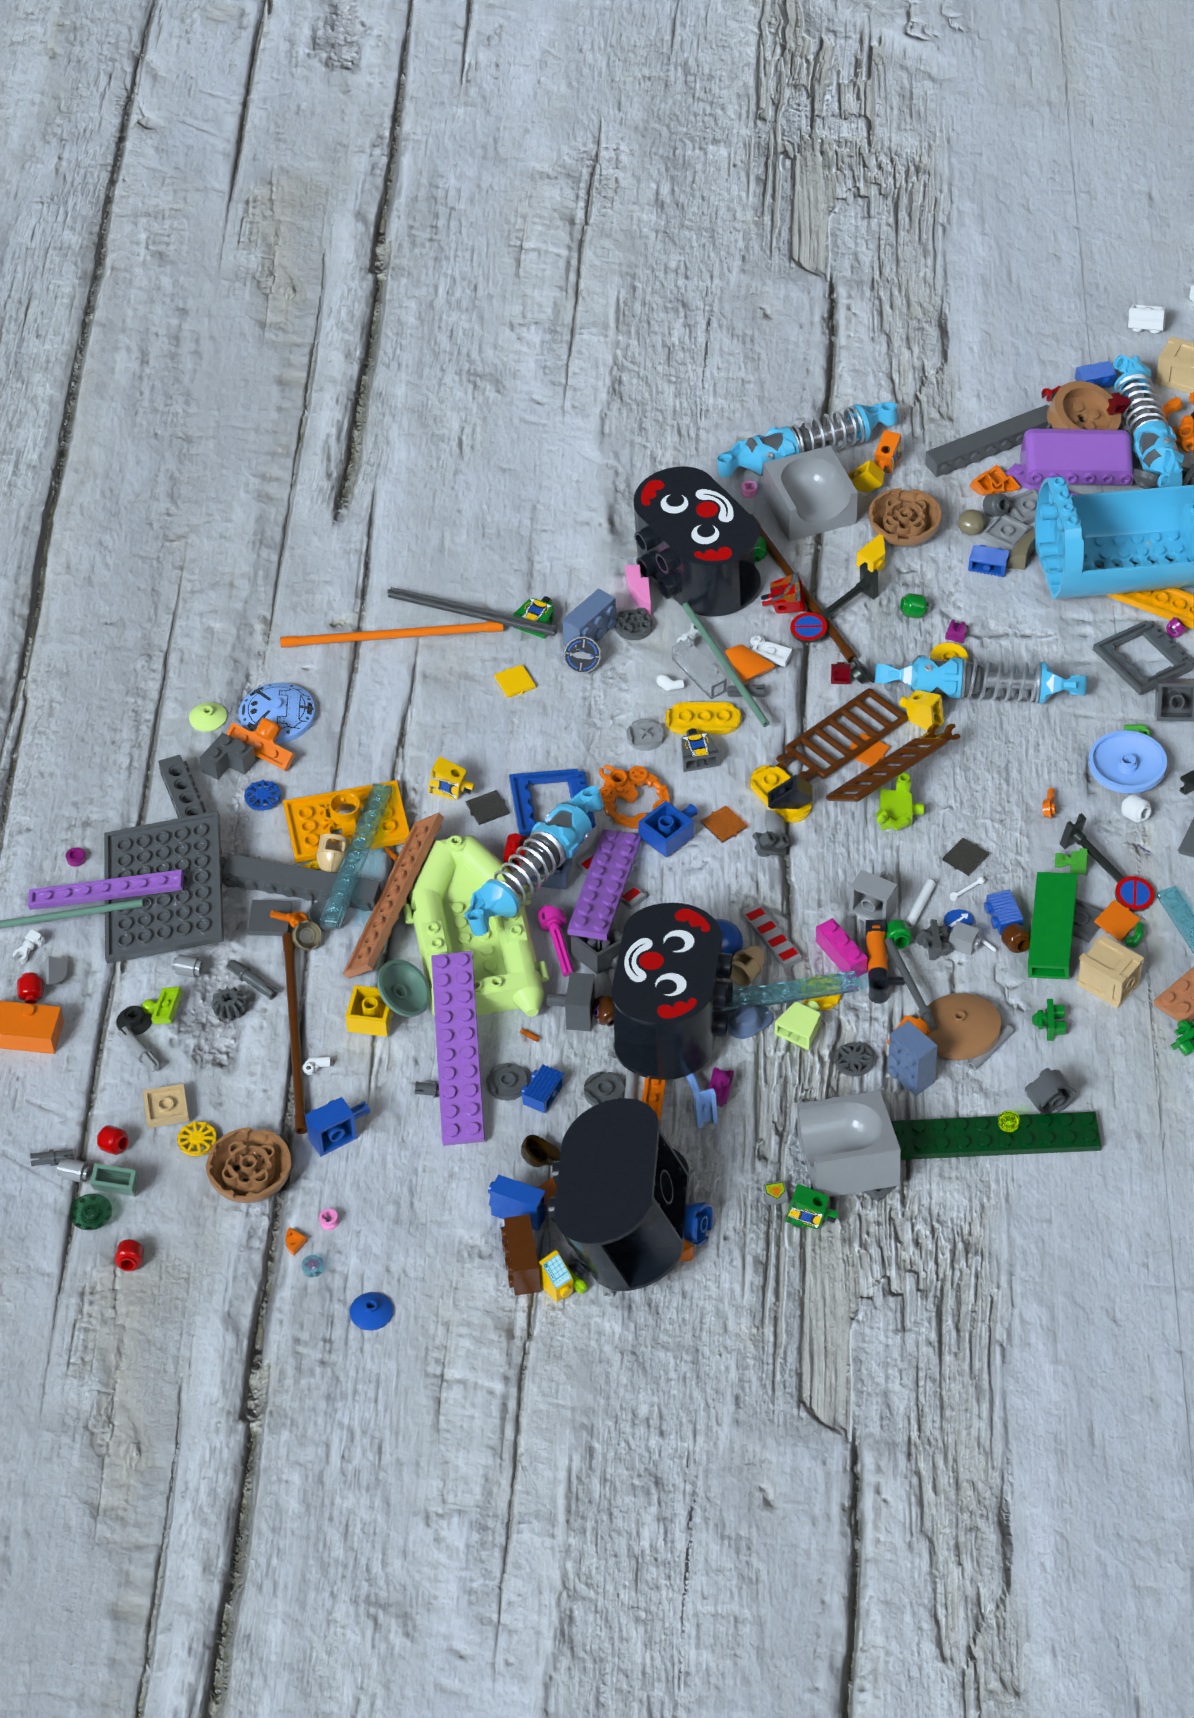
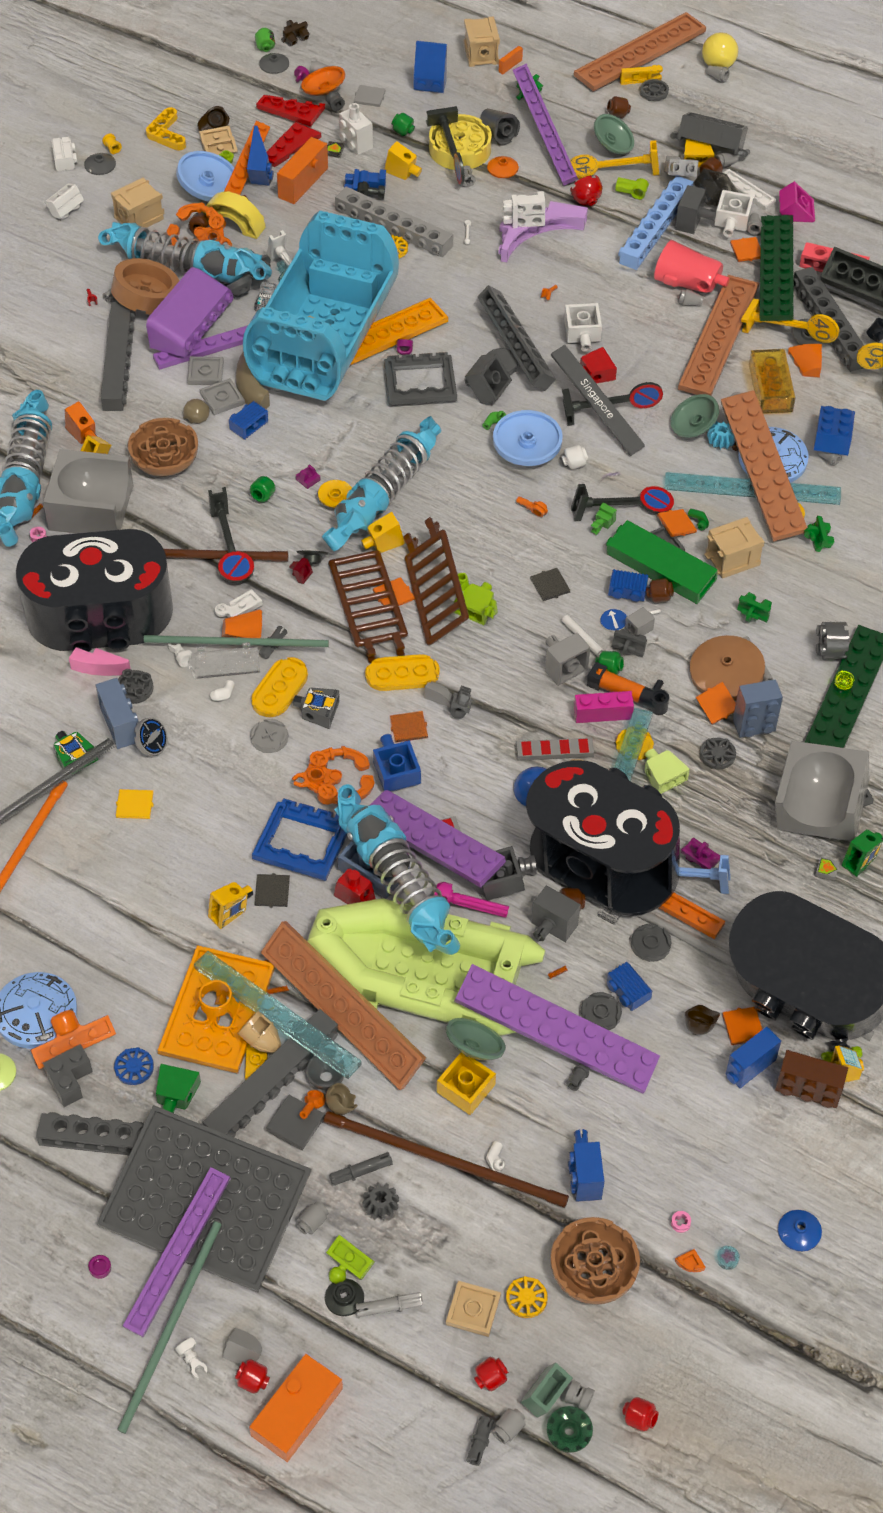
camera: 65 degrees left, 5 degrees up
torso [761,573,806,614] -> none
black slope [768,775,812,809] -> none
yellow slope [856,534,886,572] -> none
dark grey bar [885,938,937,1031] -> none
white hinge [950,877,985,901] -> none
orange slope [969,465,1021,496] -> none
dark grey head [983,493,1010,517] -> none
brick [1075,361,1116,388] -> none
dark red tile [1106,392,1131,416] -> none
none -> green torso [156,1064,201,1113]
none -> light grey wheel [564,1380,595,1411]

